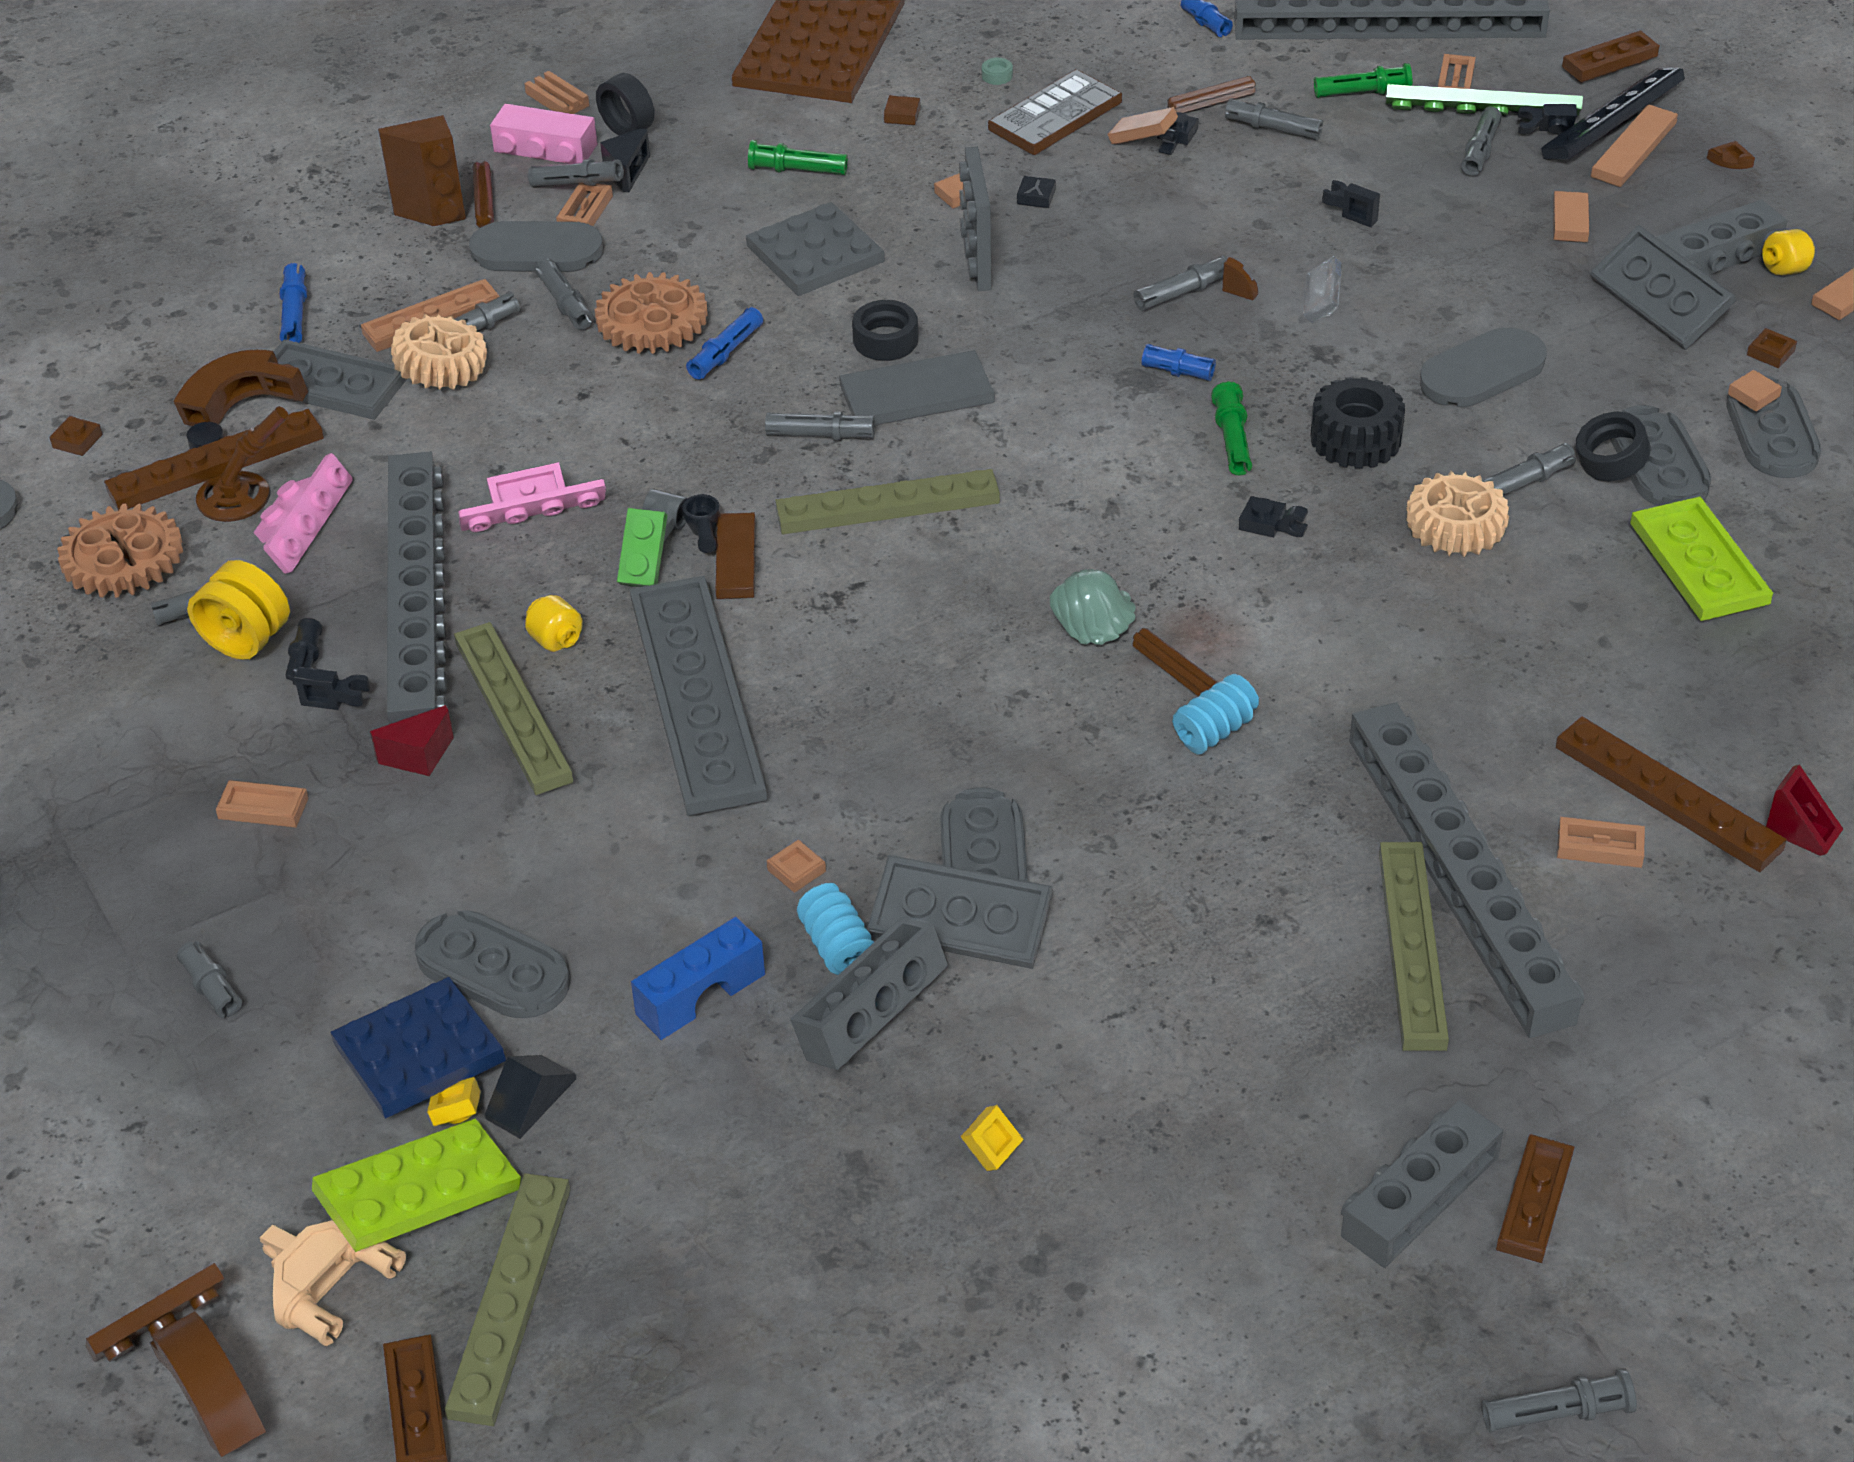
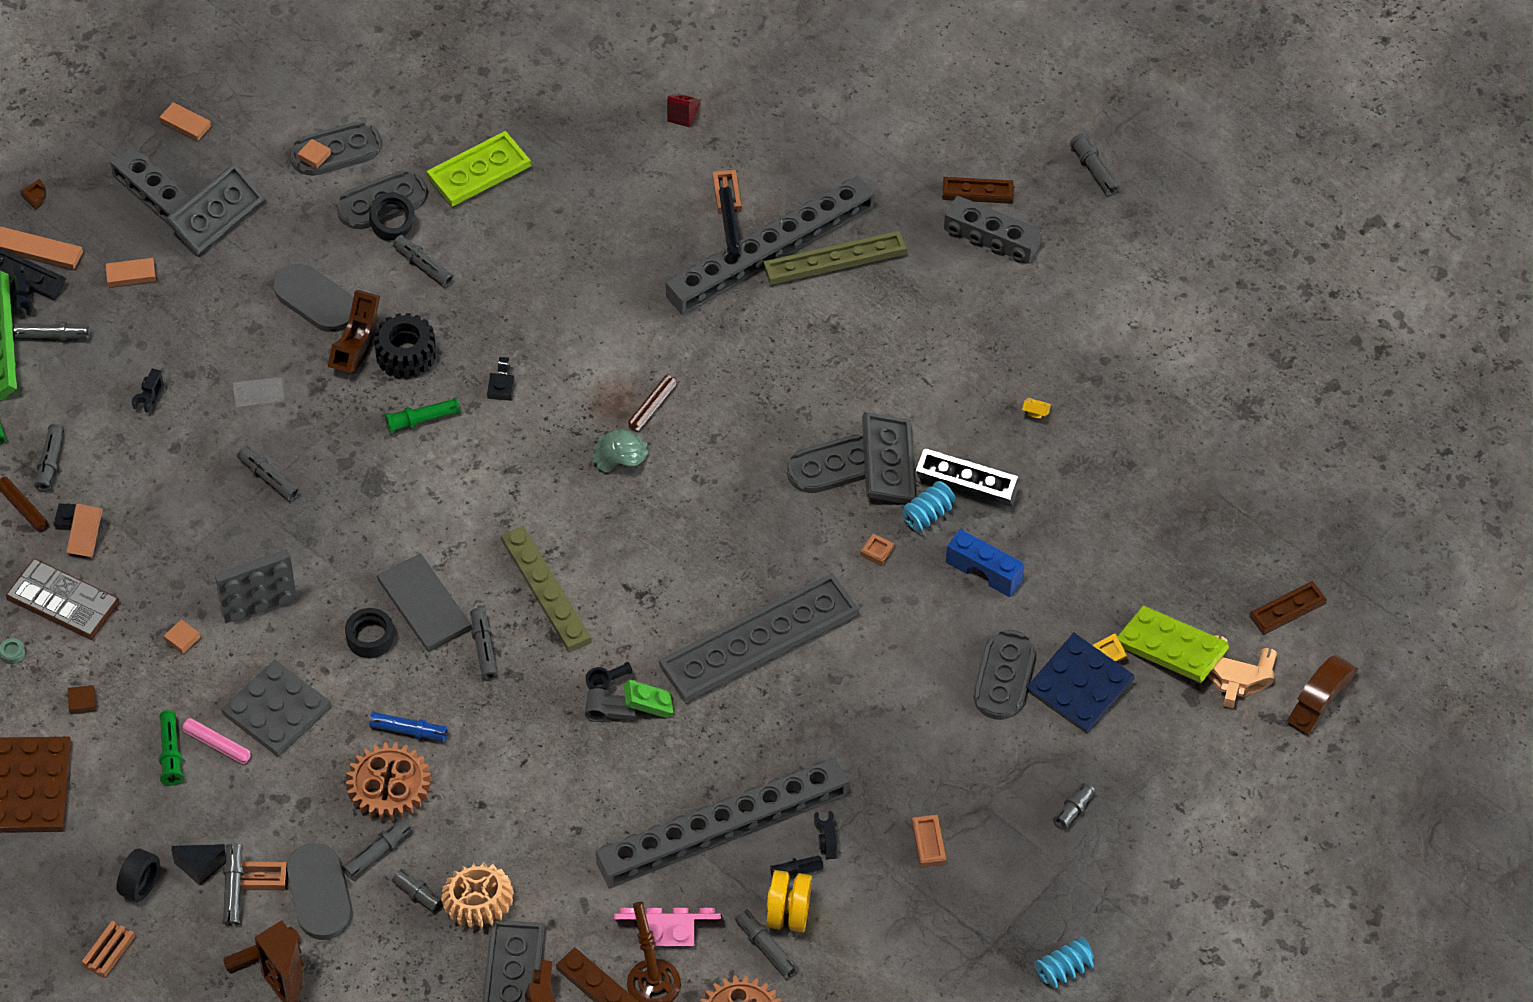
camera: 110 degrees left, 10 degrees up
reddish brown plate [85,1263,225,1362] -> none
nougat tile [361,279,500,352] -> none
dark red slope [370,705,454,776] -> none
olive plate [445,1173,570,1426] -> none
olive plate [454,622,573,795] -> none
bright pink bracket [459,462,606,532] -> none
black slope [485,1055,576,1139] -> none
bright pink brick [490,104,597,164] -> none
yellow head [525,595,583,652] -> none
reddish brown tile [715,512,756,599] -> none
black tile [1017,176,1056,208] -> none
blue pin [1142,344,1216,381] -> none
medium azure piece [1172,674,1259,755] -> none
reddish brown tile [1222,257,1258,301] -> none
light nougat gear [1406,471,1509,557] -> none
reddish brown plate [1556,716,1787,873] -> none
reddish brown tile [1747,328,1797,369] -> none
yellow head [1762,229,1815,275] -> none
none -> bright pink axle [182,718,251,764]
none -> reddish brown arch [328,290,380,373]
none -> black axle [719,186,740,255]

